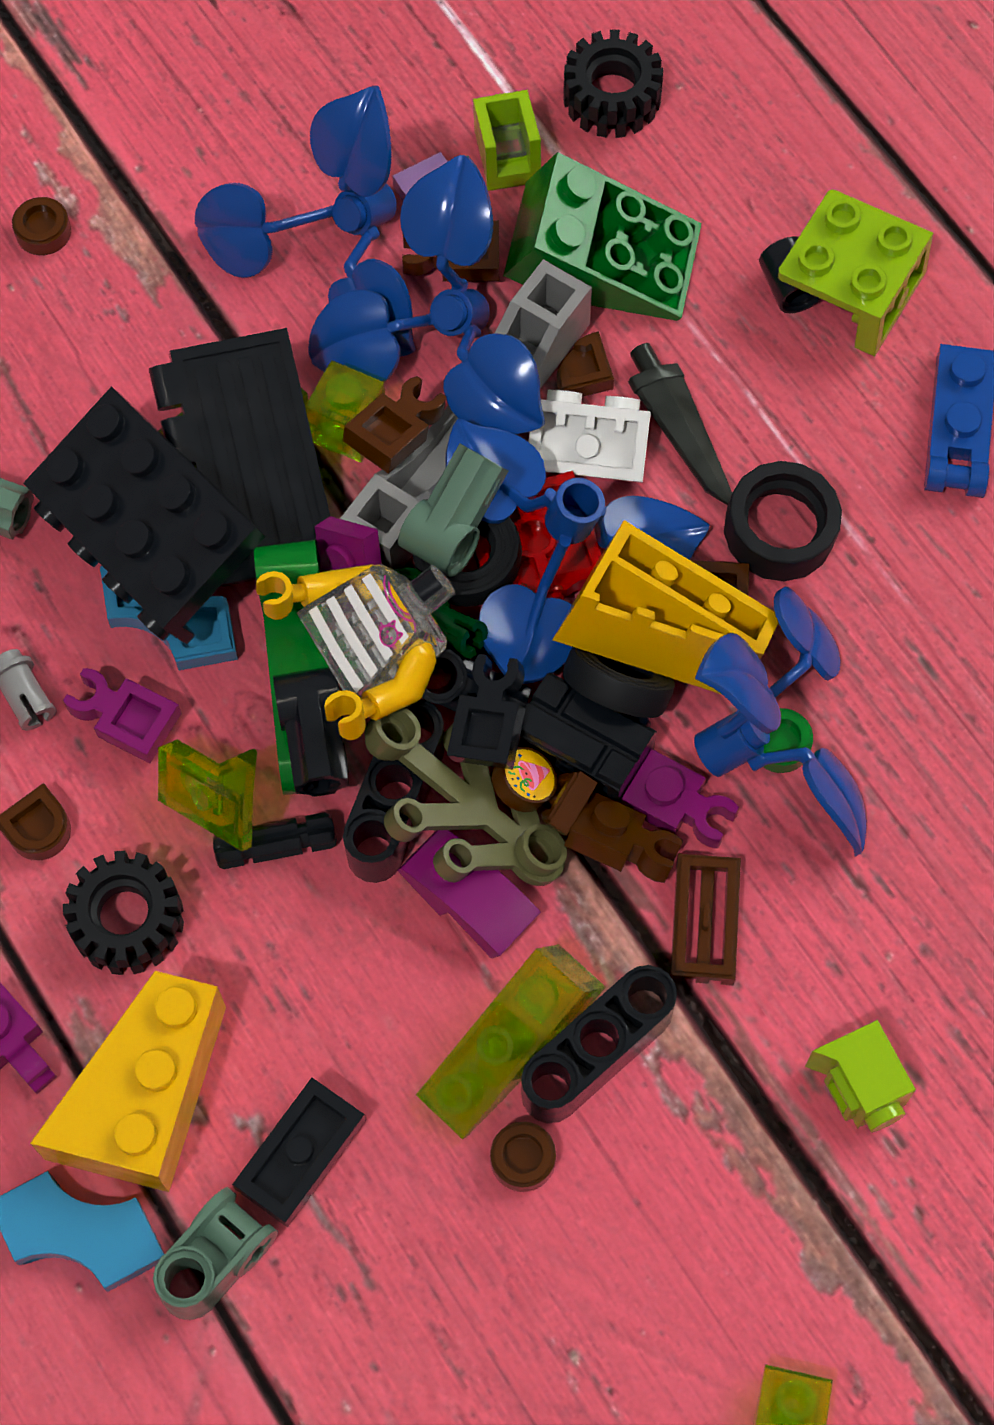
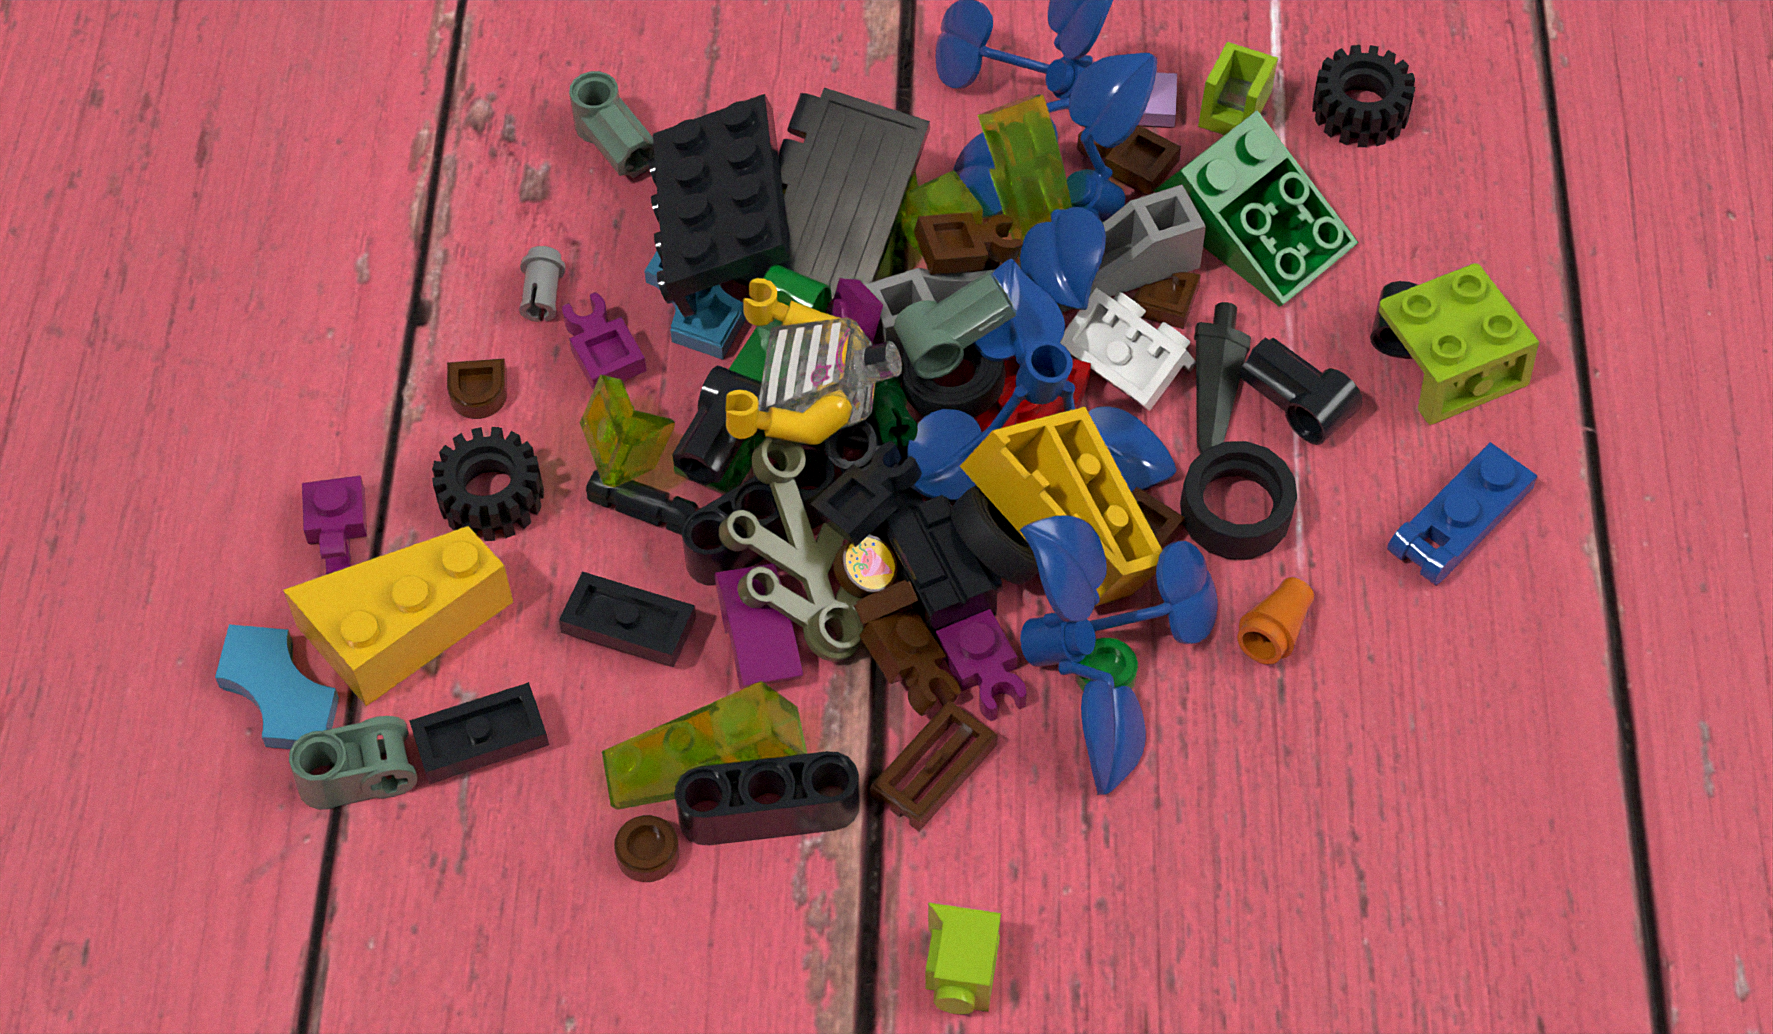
camera: 35 degrees right, 10 degrees down
none -> black plate [559,571,696,667]
none -> clear neon green slope [978,94,1072,263]
none -> orange cone [1237,577,1314,664]
none -> black piece [1240,337,1363,445]

